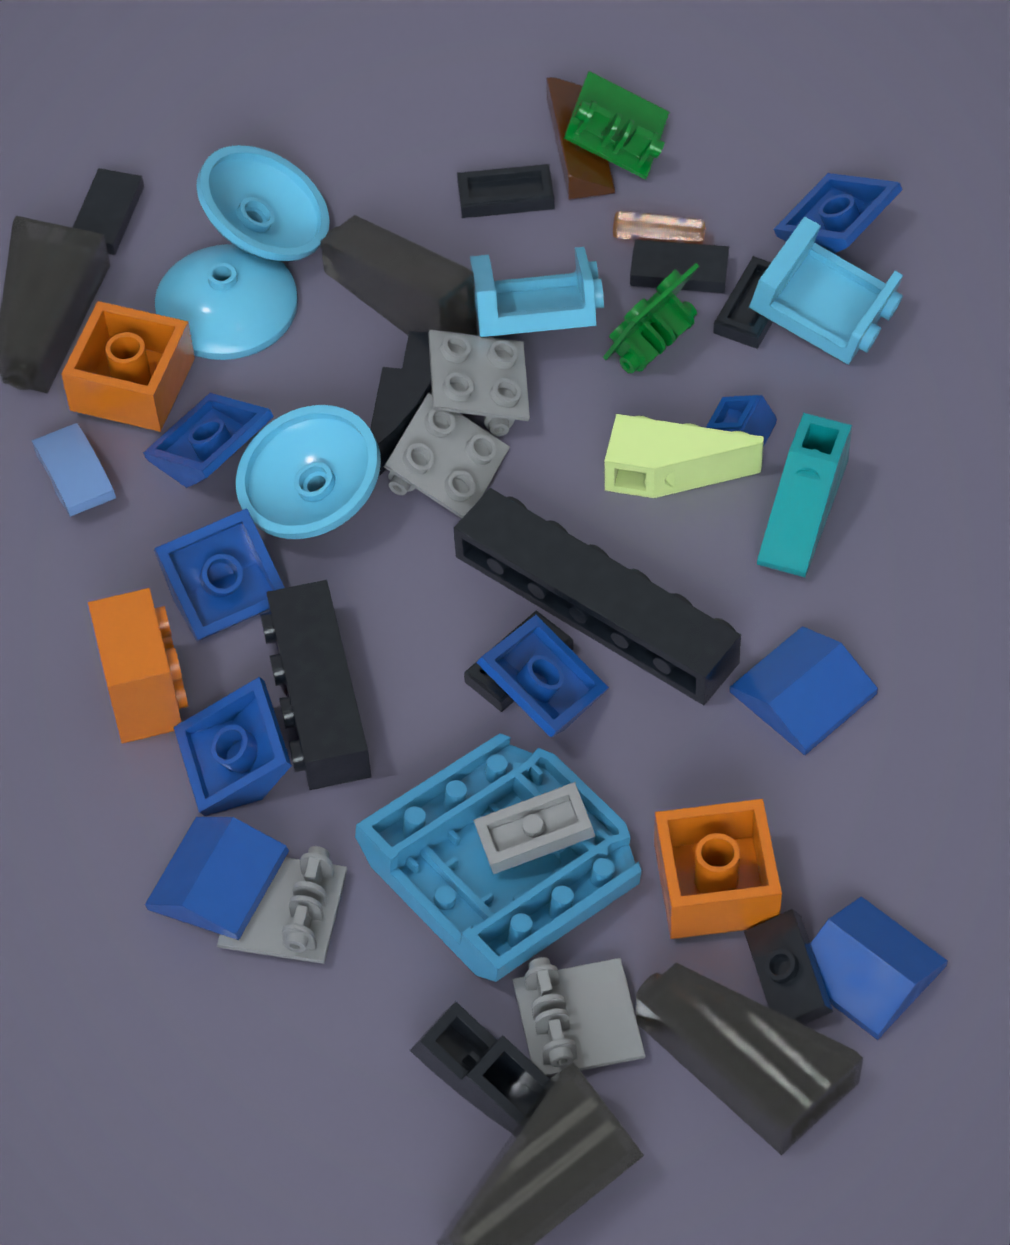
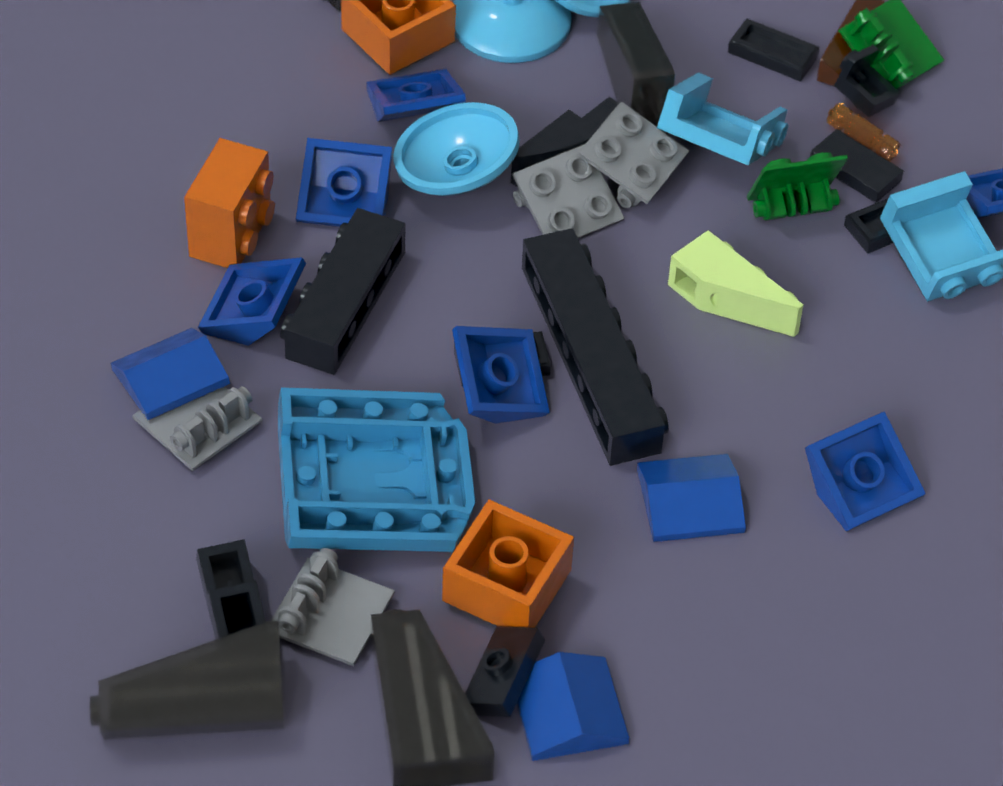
camera: 30 degrees right, 5 degrees down
medium blue slope [31,423,116,516] -> none
light grey plate [473,782,595,874] -> none
blue slope [706,395,777,447] -> none
teal slope [757,413,852,578] -> none
none -> blue slope [805,411,926,531]
none -> black bracket [834,44,900,117]

